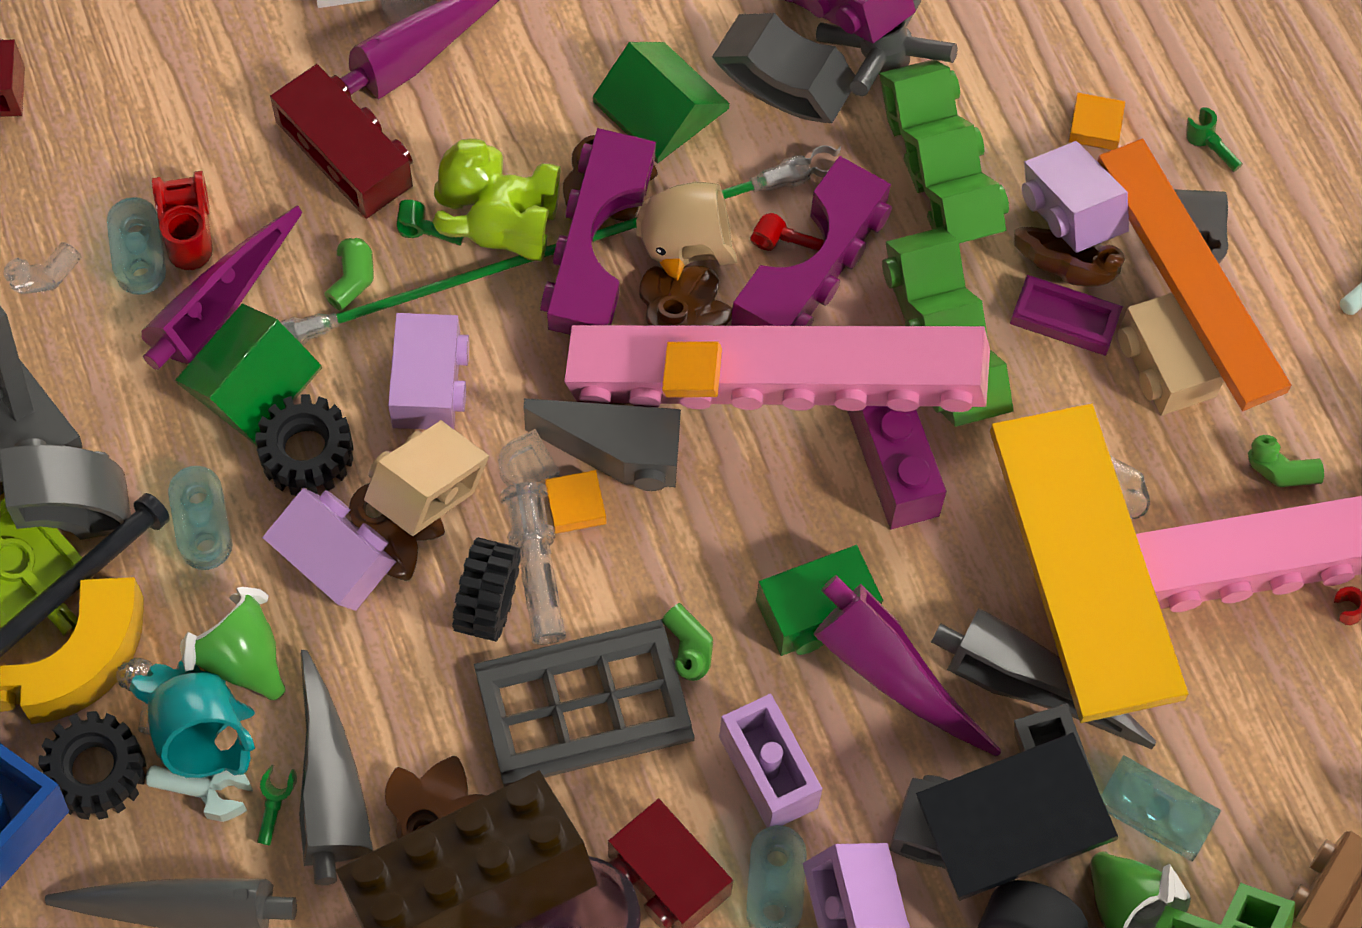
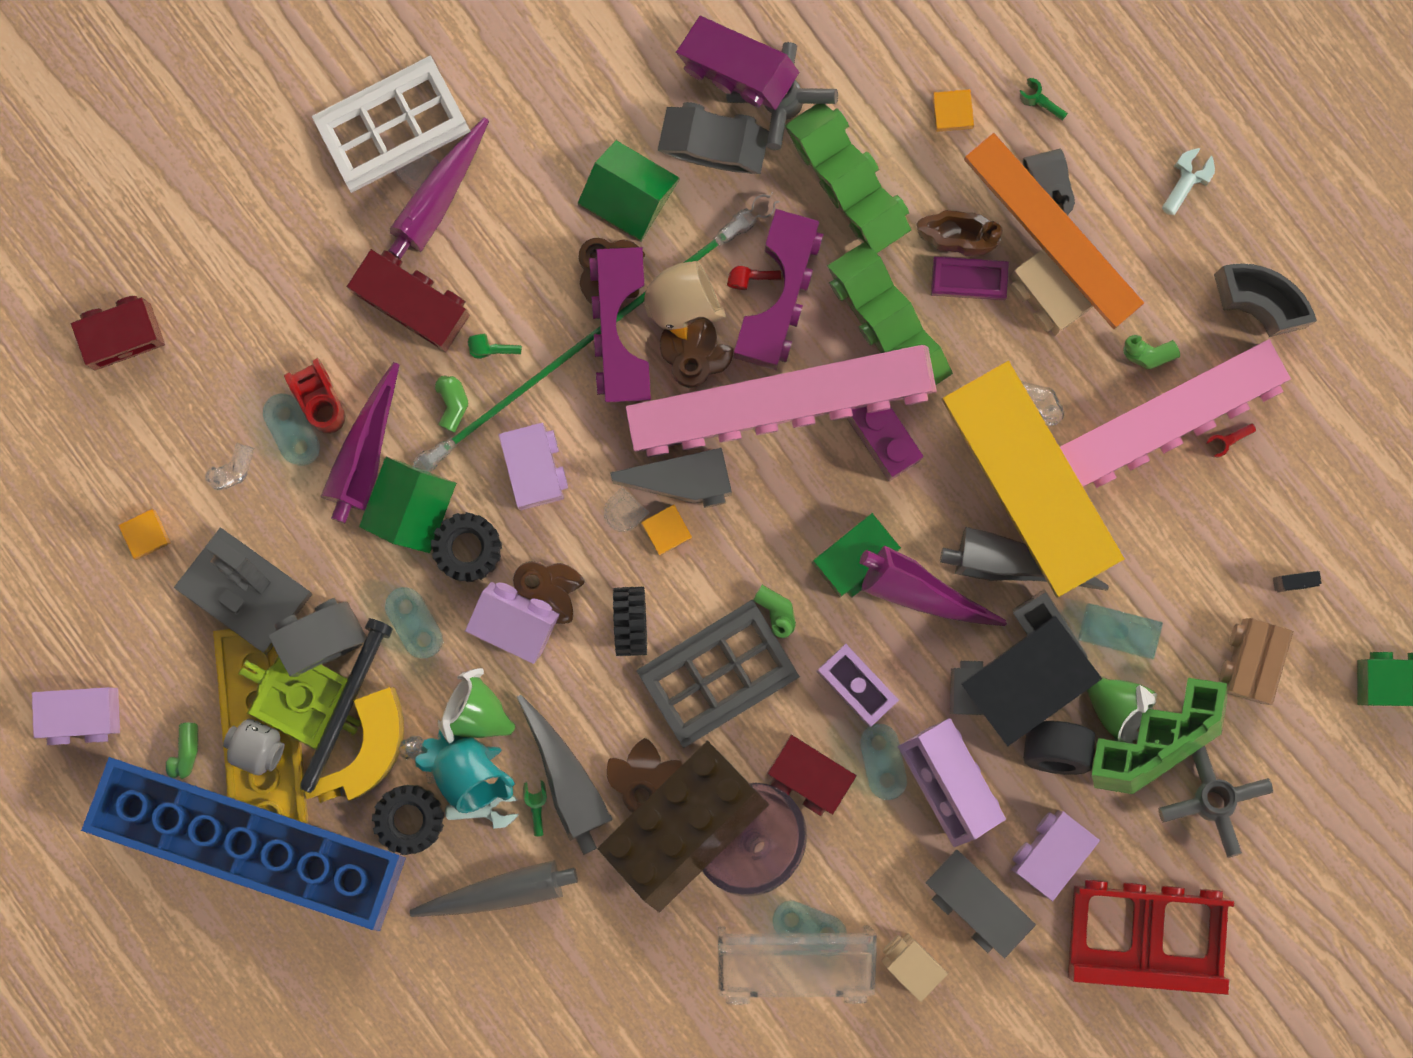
camera: 10 degrees left, 20 degrees up
tan brick [364,420,489,536] -> none
lime animal [432,139,561,262] -> none
clear pin [500,482,567,645] -> none
light orange tile [662,341,722,397] -> none
lavender brick [1022,141,1129,253] -> none

